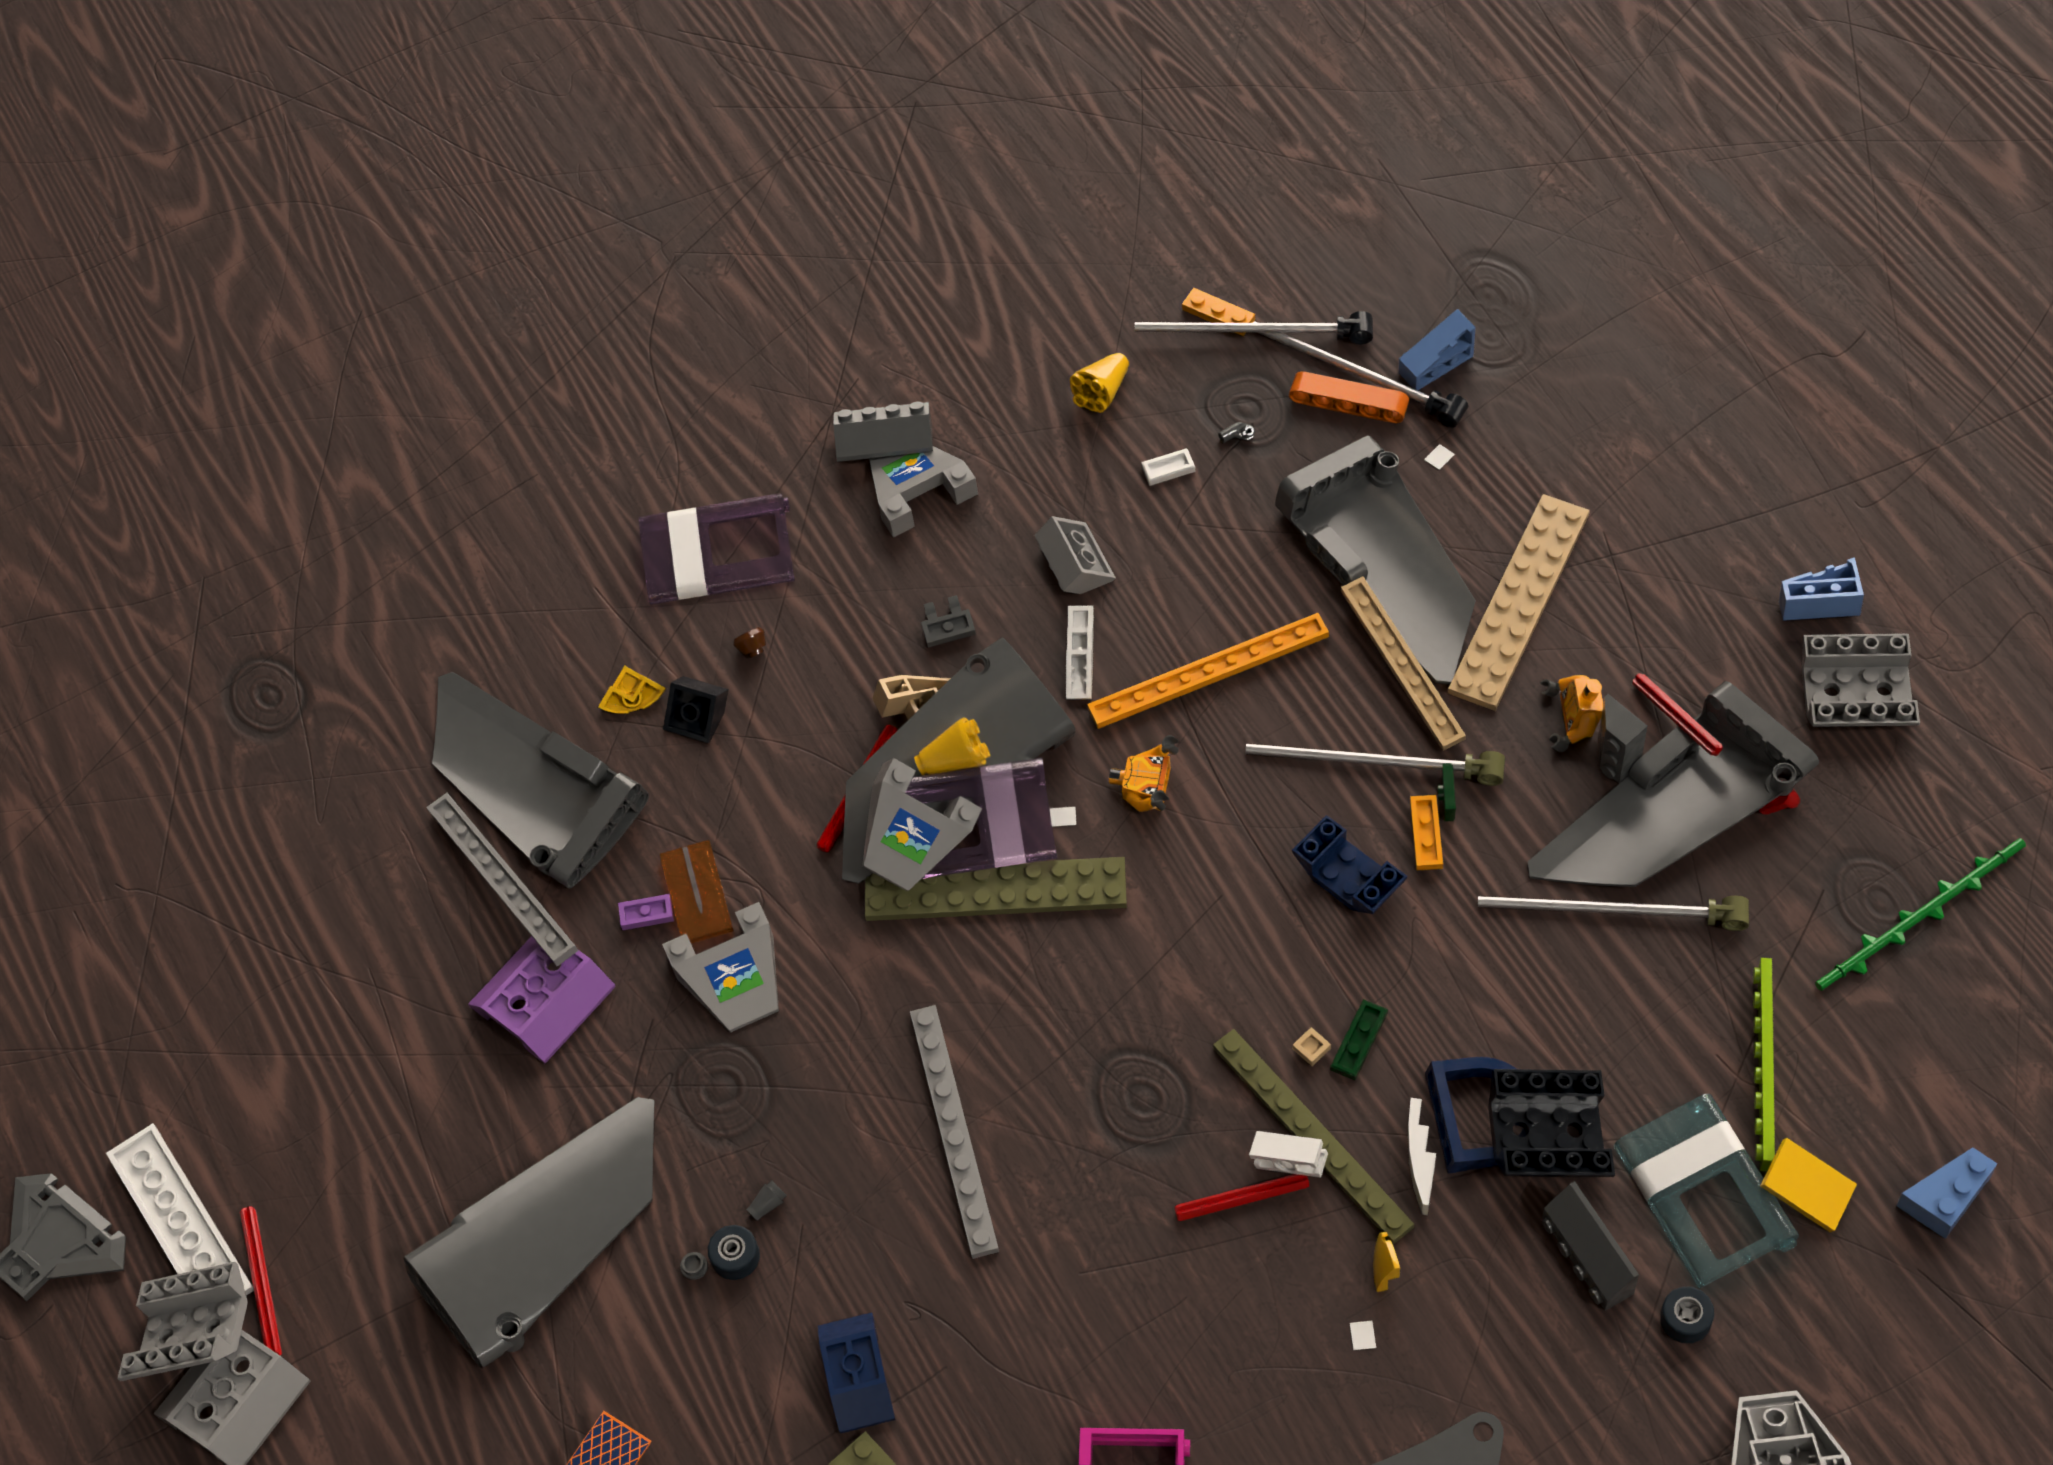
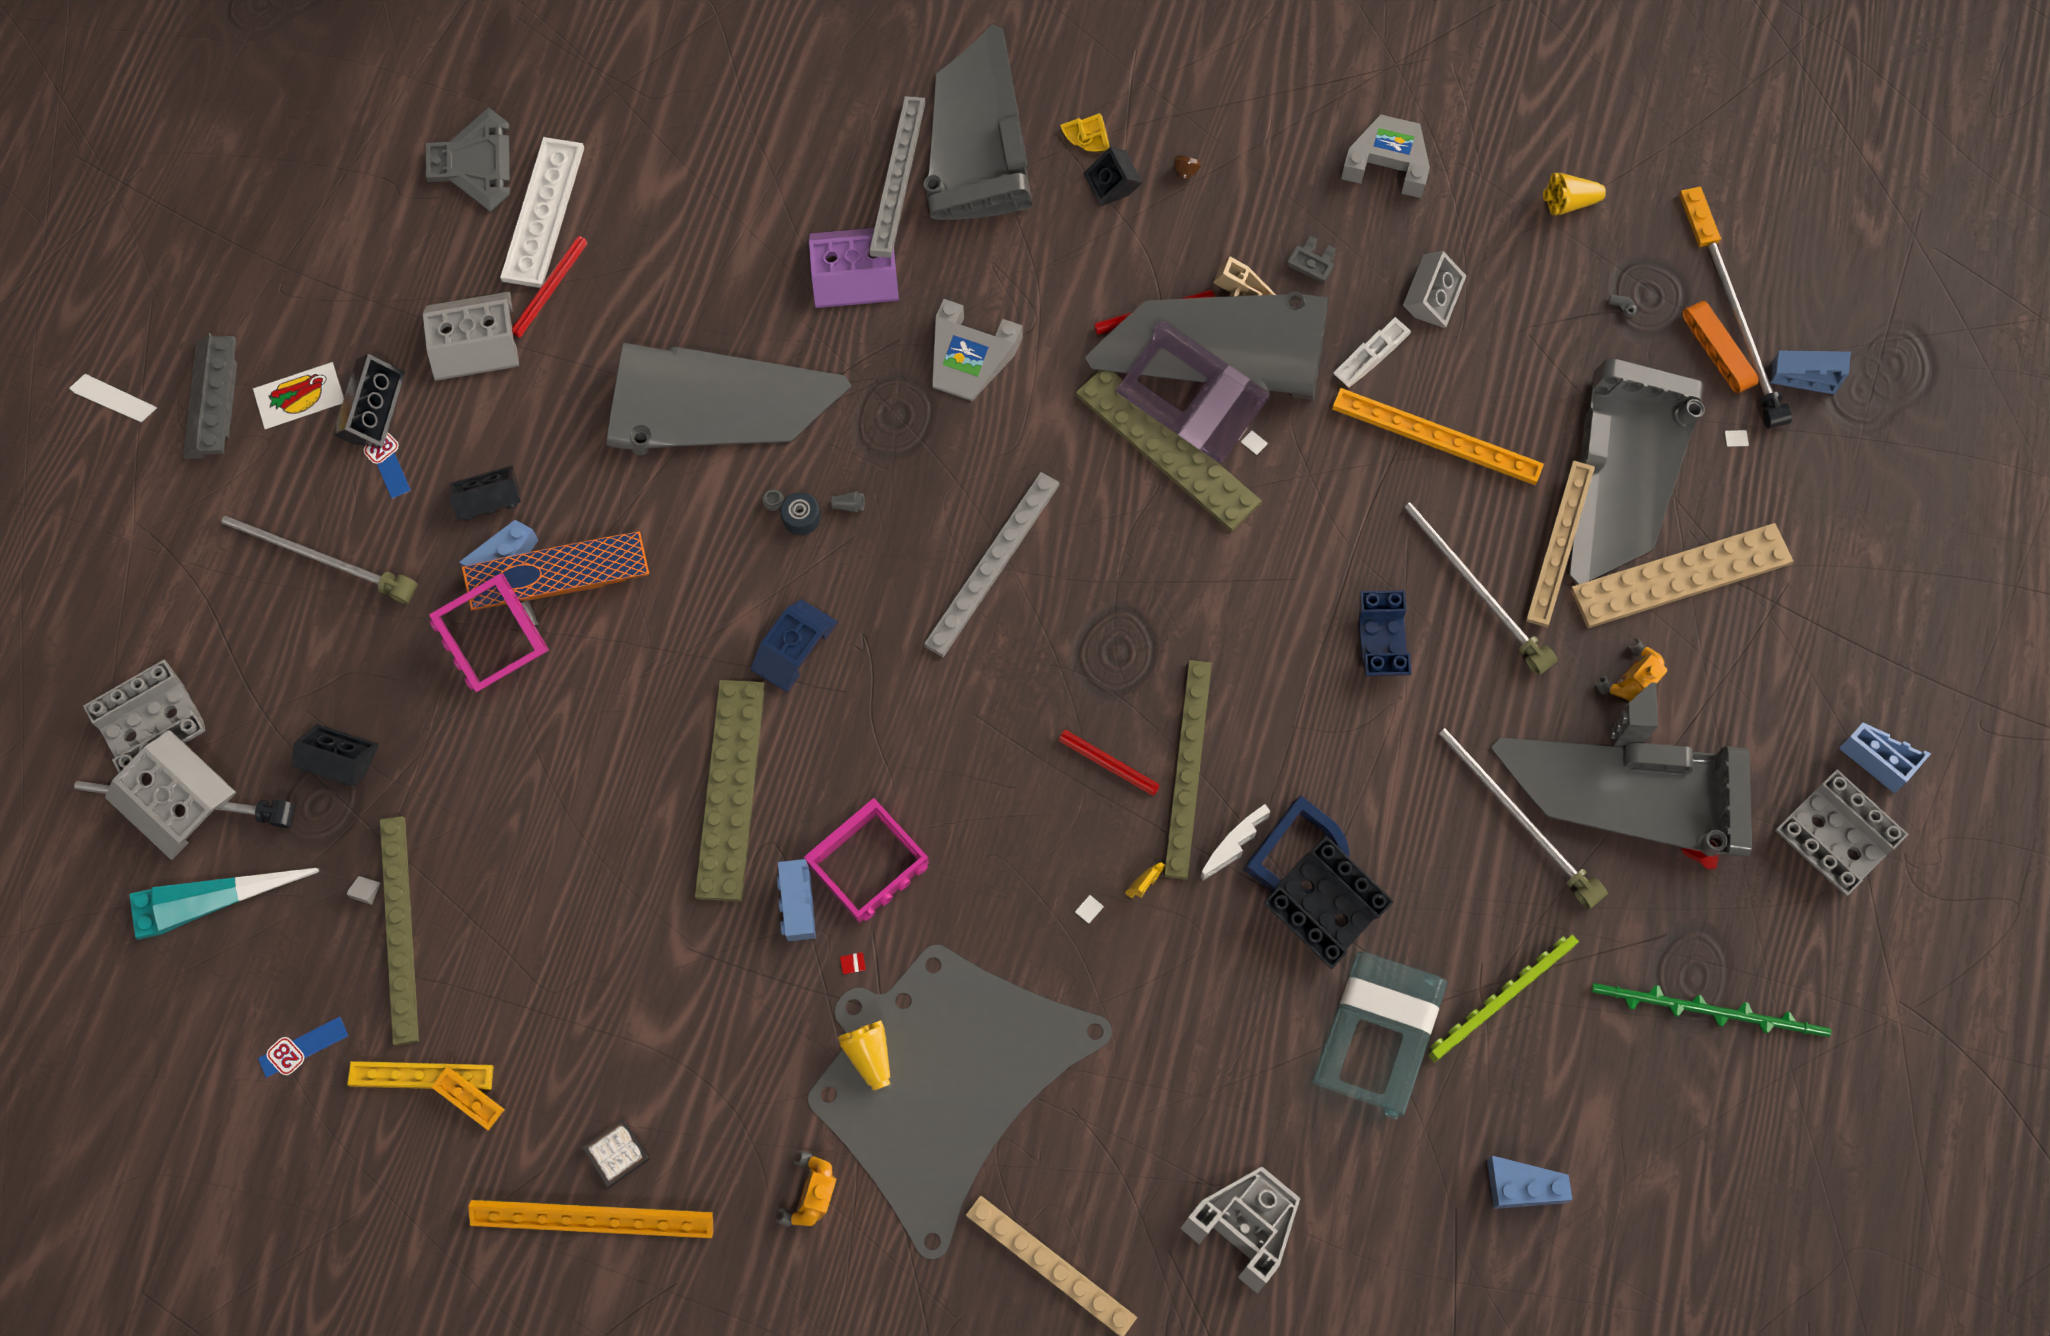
camera: 40 degrees right, 10 degrees up
light grey slope [117,1262,248,1381] -> none
medium lavender plate [618,894,674,930] -> none
piece [639,493,795,605] -> none
clear orange tile [660,840,734,943] -> none
dark grey slope [833,401,933,462] -> none
light grey wedge [862,758,982,891] -> none
yellow cone [914,717,990,775] -> none
torso [1109,735,1179,812] -> none
flat silver piece [1135,311,1373,345] -> none
white tile [1141,448,1195,486] -> none
white piece [1249,1131,1328,1178] -> none
tan plate [1293,1027,1331,1066] -> none
dark green tile [1330,999,1388,1081] -> none
light orange plate [1410,795,1443,870] -> none
dark green plate [1438,763,1456,822] -> none
dark grey slope [1542,1181,1639,1311] -> none
red axle [1632,673,1723,756] -> none
black wheel [1660,1287,1714,1343] -> none
yellow tile [1760,1138,1857,1233] -> none

